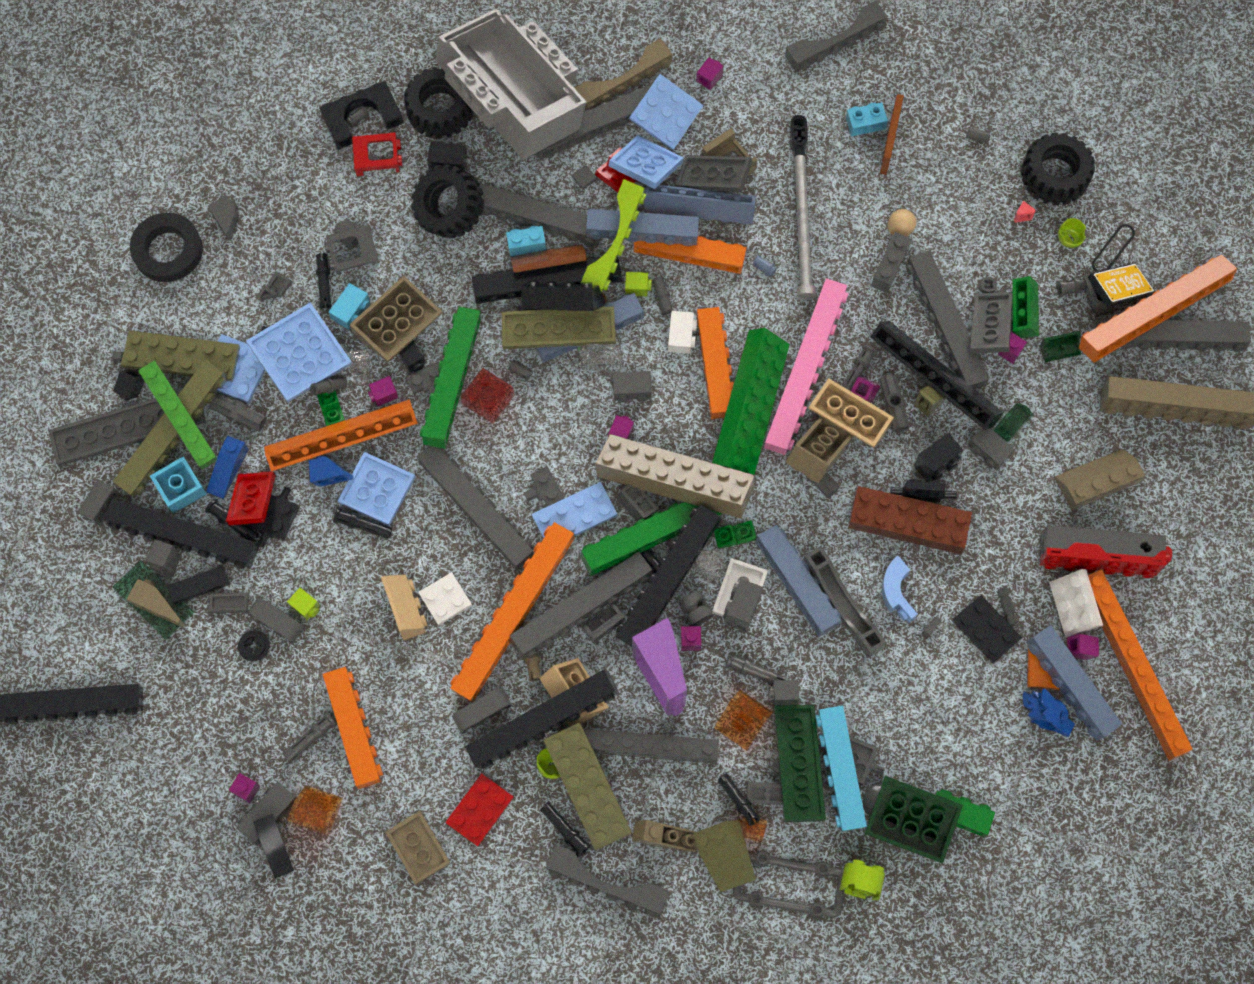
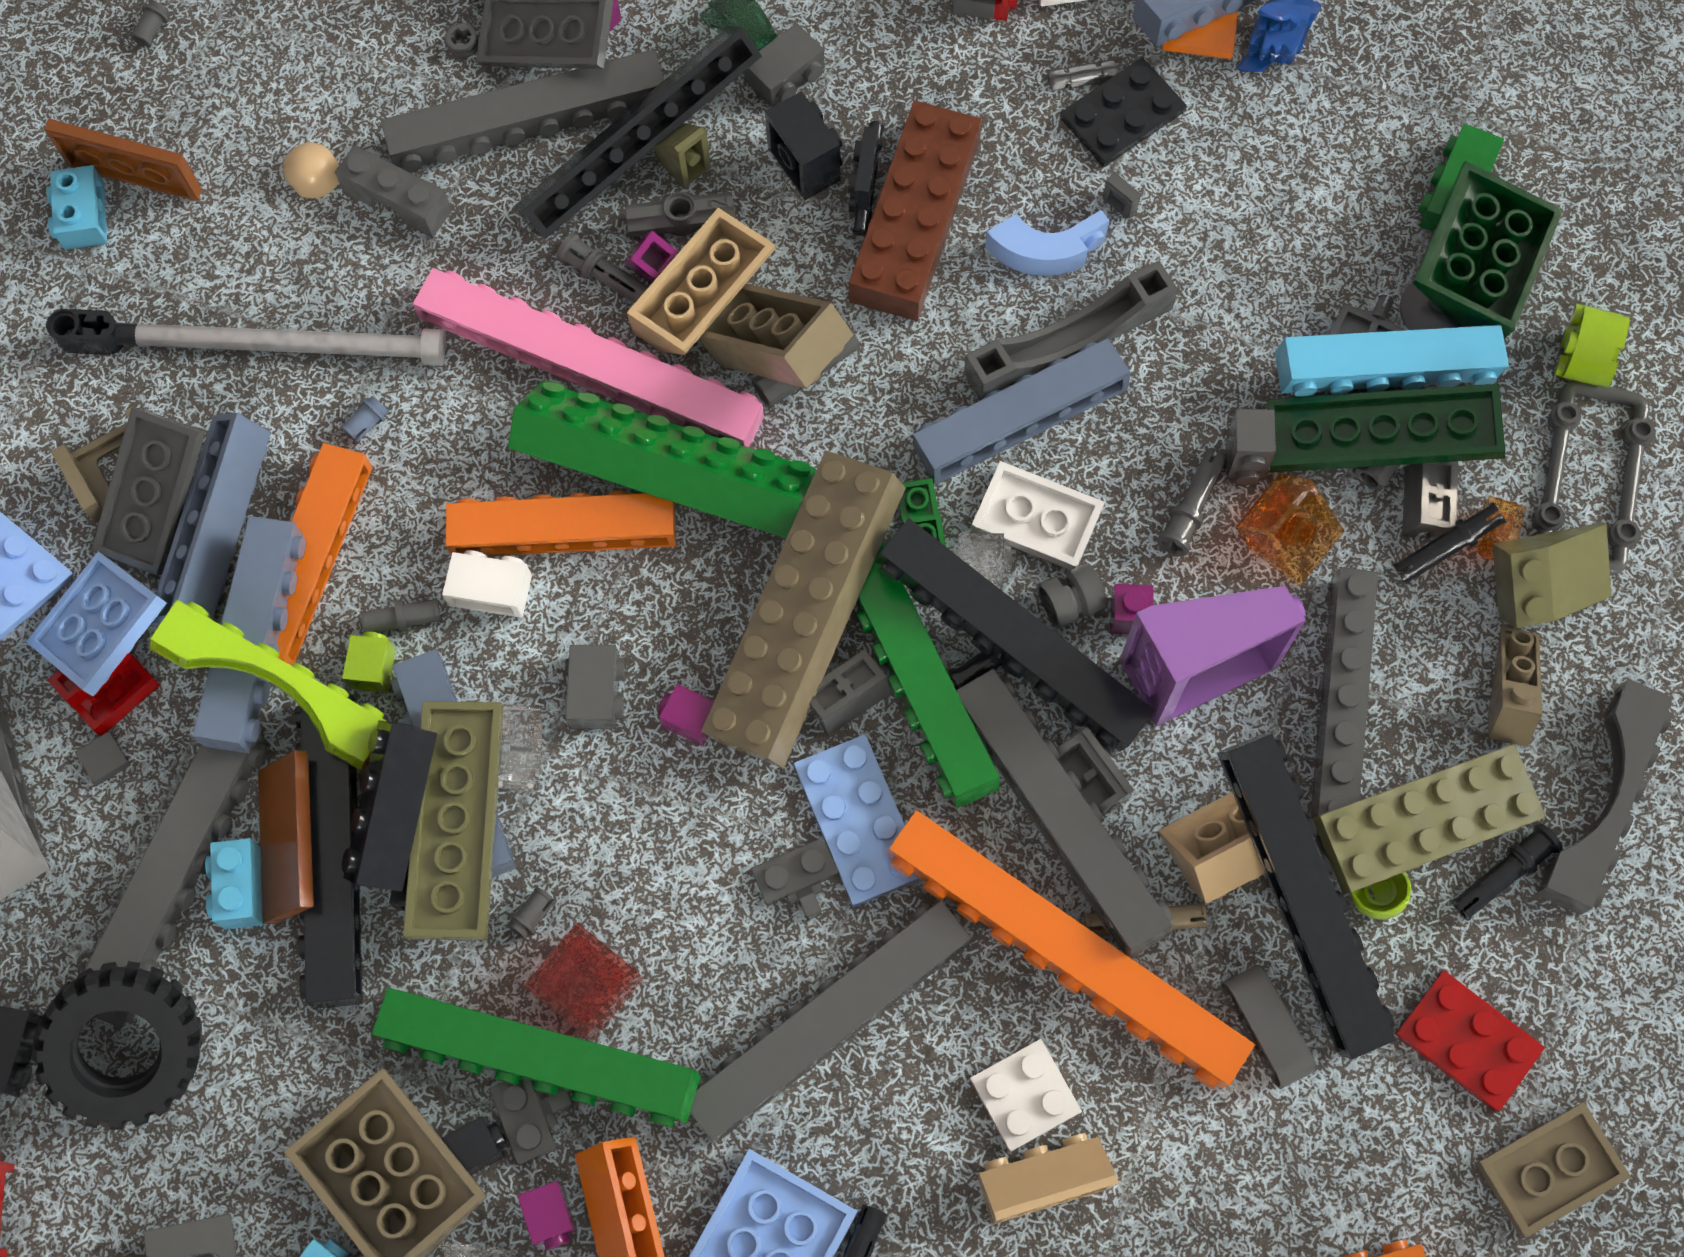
camera: 85 degrees left, 0 degrees up
dark grey brick [723,579,763,633] -> none

